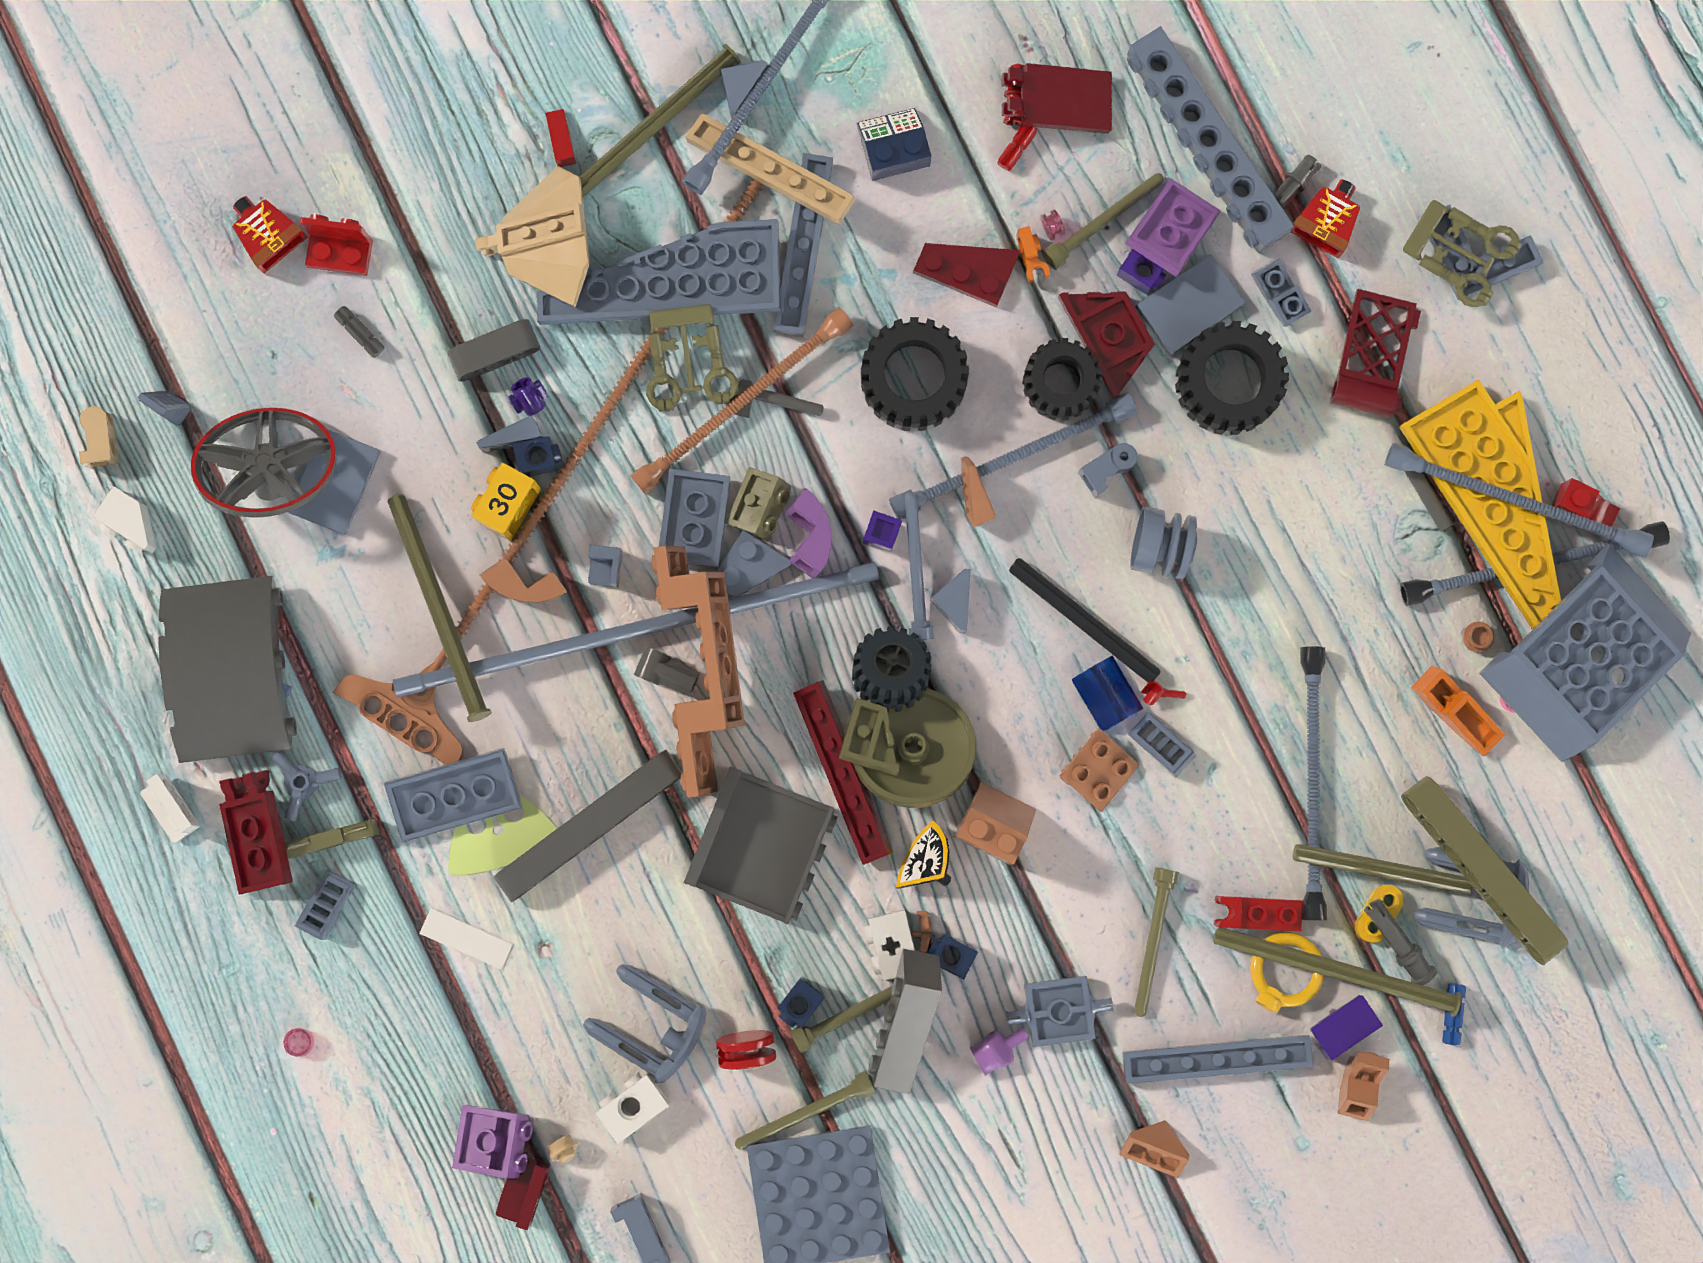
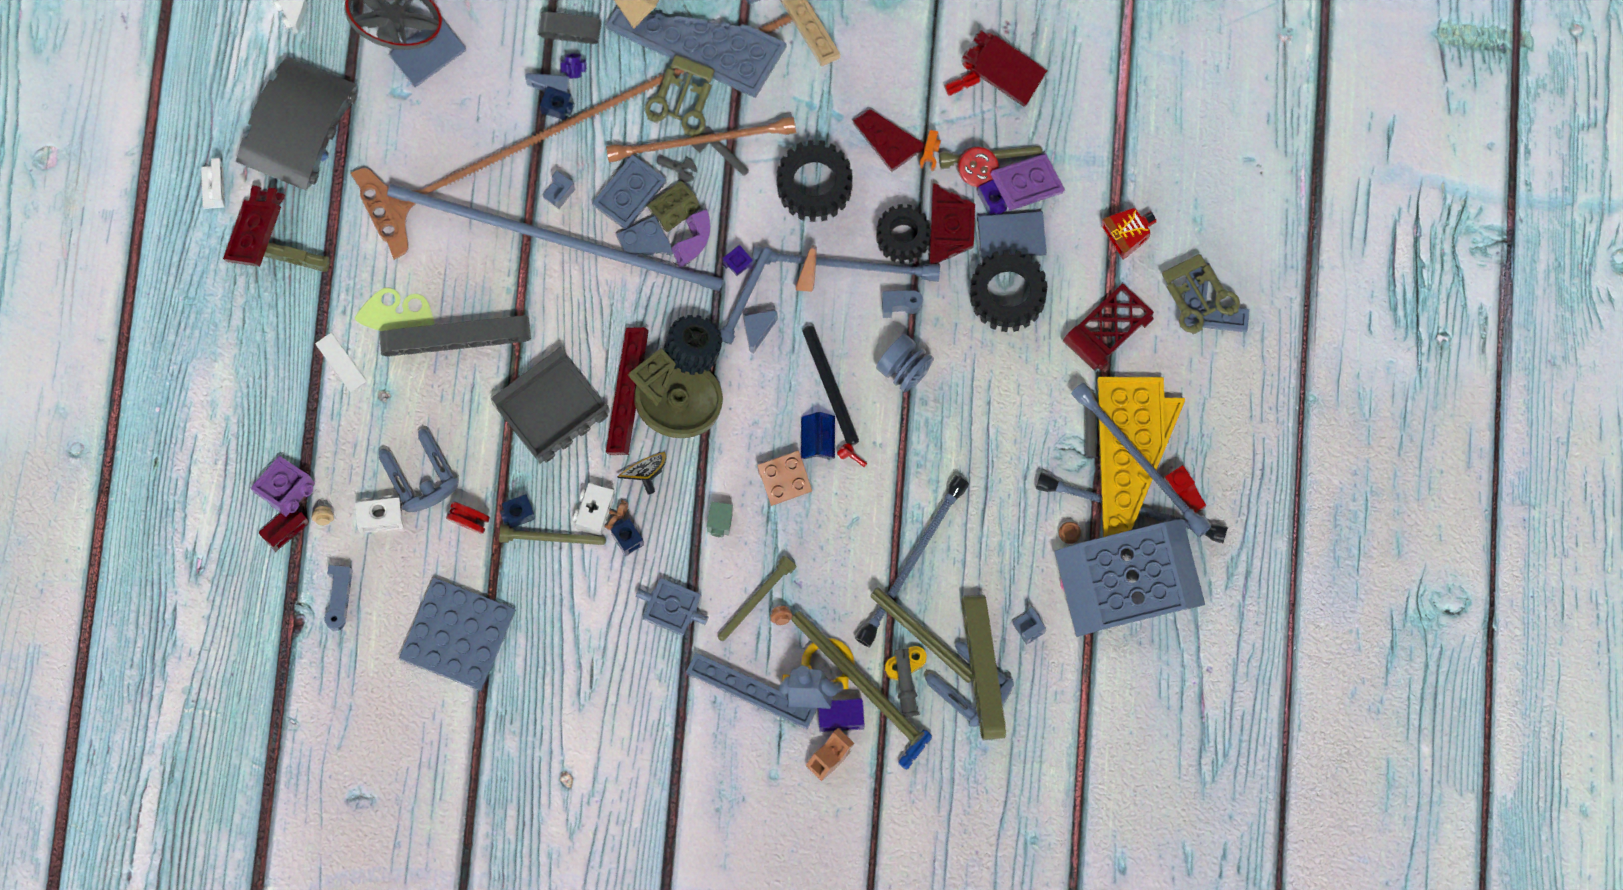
camera: 35 degrees right, 10 degrees down
sand blue piece [271,750,342,821] -> none
clear pink bush [283,1028,314,1057] -> none
sand blue slope [295,870,356,940] -> none
sand blue plate [384,748,522,843] -> none
olive axle [387,494,492,722] -> none
yellow brick [471,462,542,542] -> none
nougat brick [479,558,567,602] -> none
dark grey piece [634,646,700,697] -> none
nougat bracket [652,546,745,798] -> none
olive piece [735,1070,877,1150] -> none
sand blue plate [773,153,833,337] -> none
dark blue slope [857,108,932,181] -> none
wedge [868,949,942,1094] -> none
nougat slope [953,782,1036,865] -> none
medium lavender piece [969,1028,1029,1076] -> none
clear pink bush [1040,209,1065,241] -> none
nougat slope [1120,1120,1190,1178] -> none
sand blue brick [1127,26,1294,253] -> none
sand blue slope [1128,712,1196,778] -> none
red plate [1213,896,1303,932] -> none
sand blue slope [1251,258,1312,327] -> none
dark grey axle [1273,155,1321,209] -> none
orange slope [1411,666,1505,757] -> none
none -> dark grey bar [657,156,697,182]
none -> sand green brick [707,501,733,537]
none -> nougat plate [770,606,793,625]
none -> sand blue torso [779,666,849,709]
none -> red head [957,146,999,187]
none -> sand blue panel [1013,607,1046,645]

